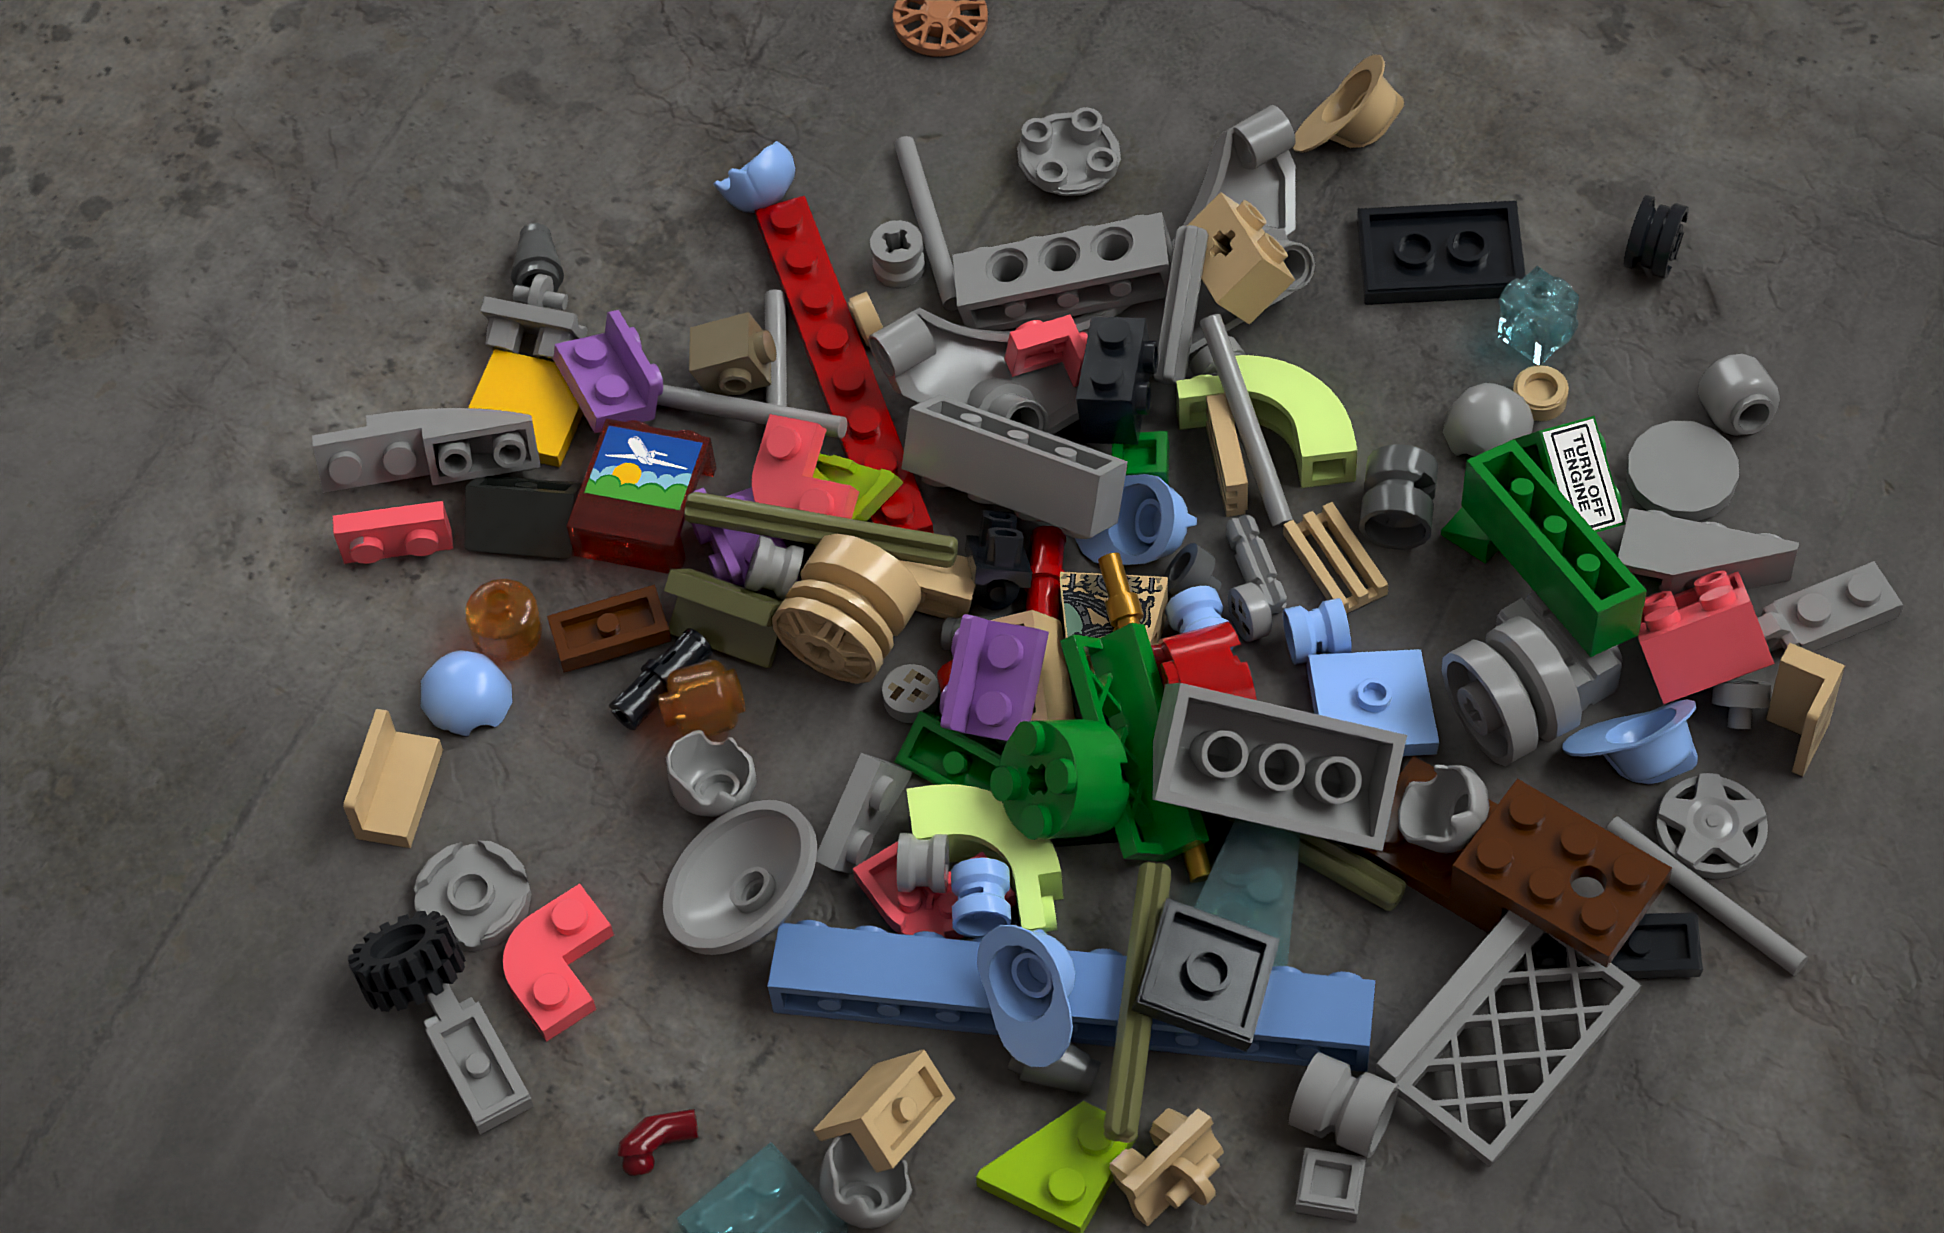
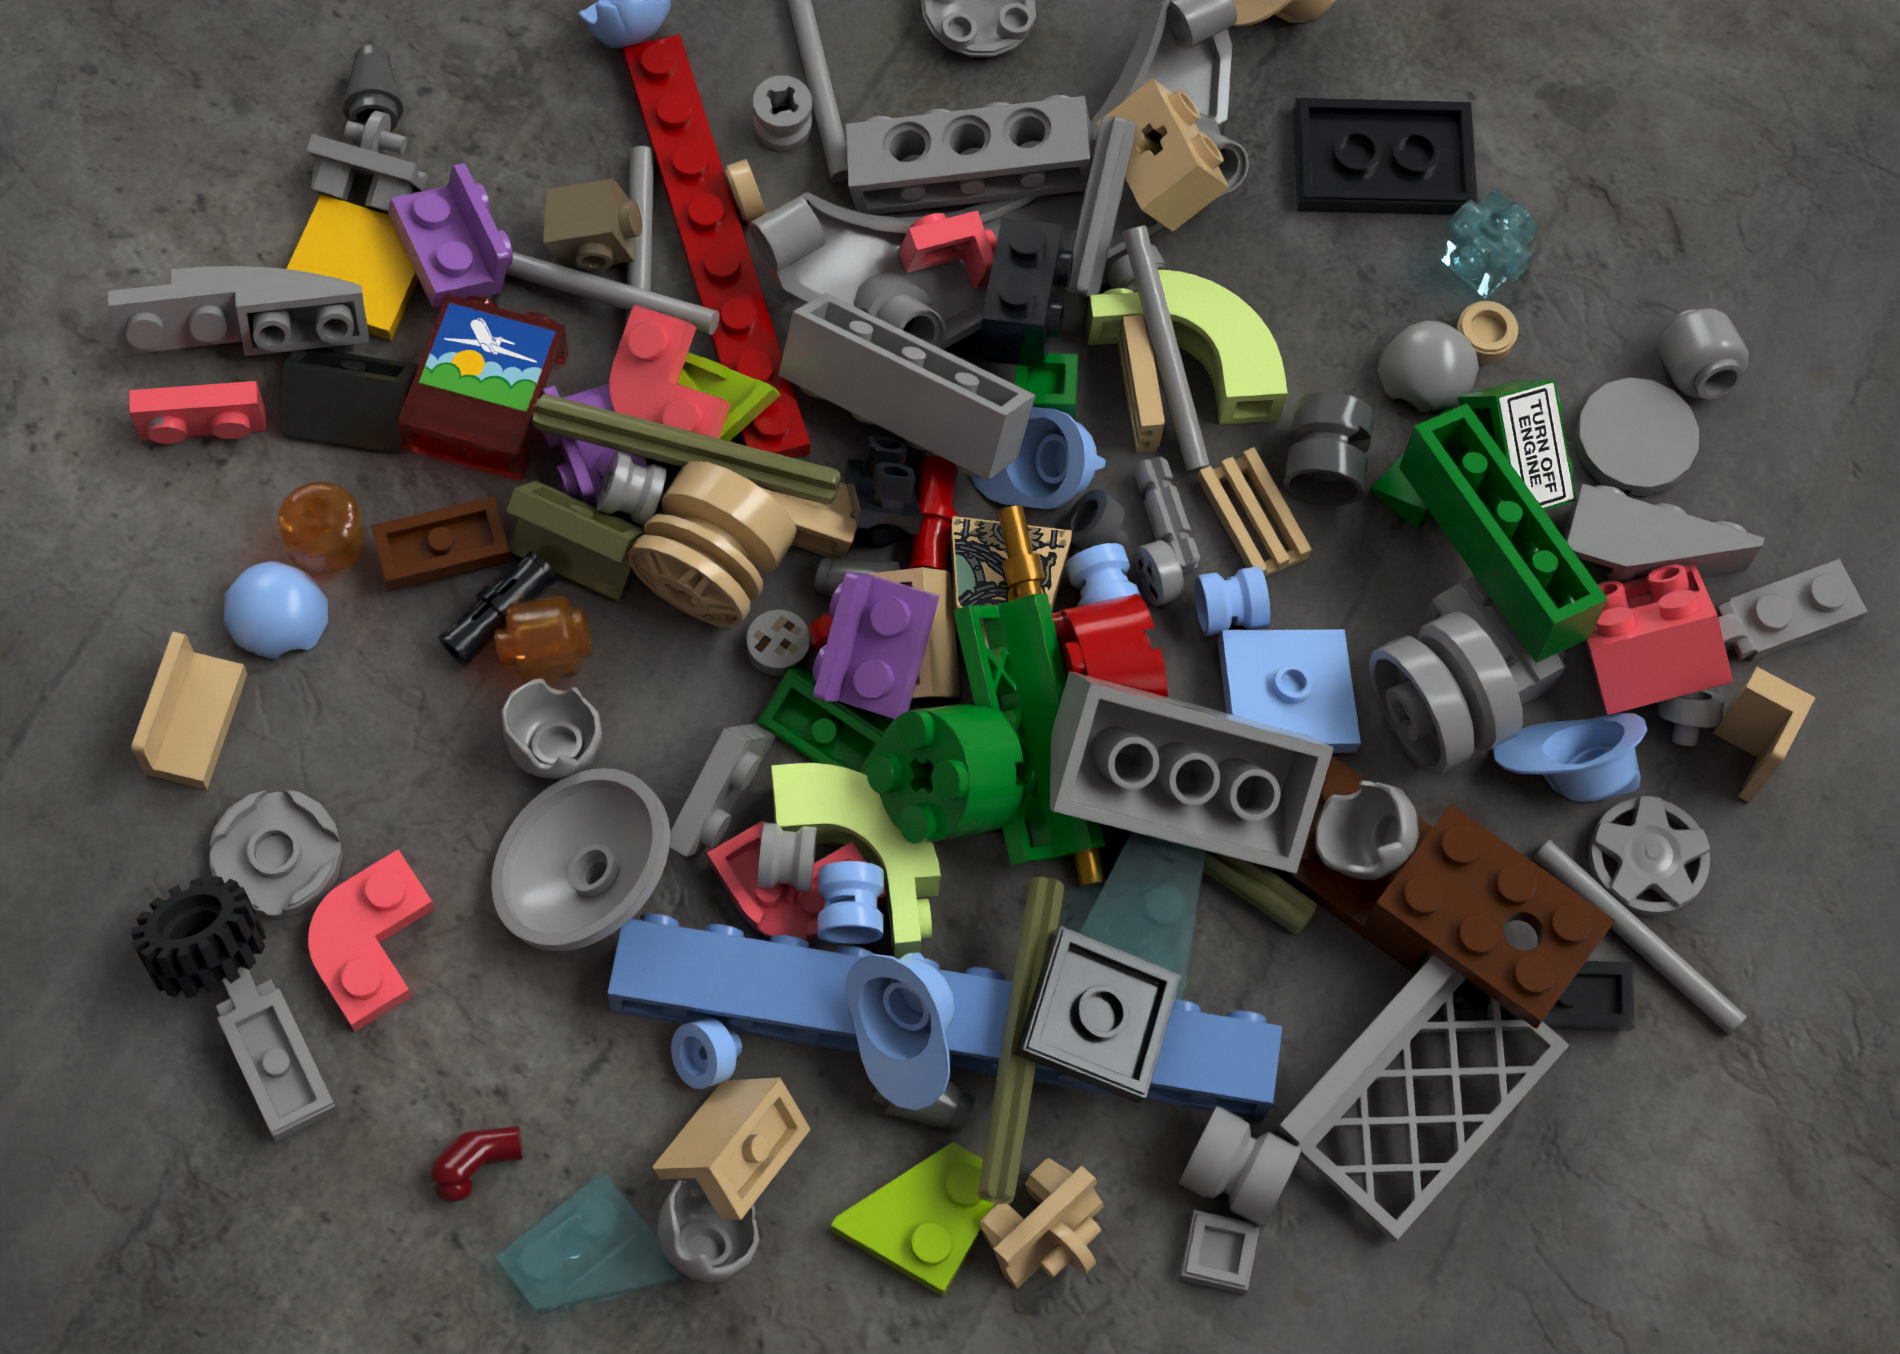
camera: 10 degrees left, 10 degrees up
black wheel [1624,195,1689,279] -> none
none -> light blue tile [671,1018,742,1089]

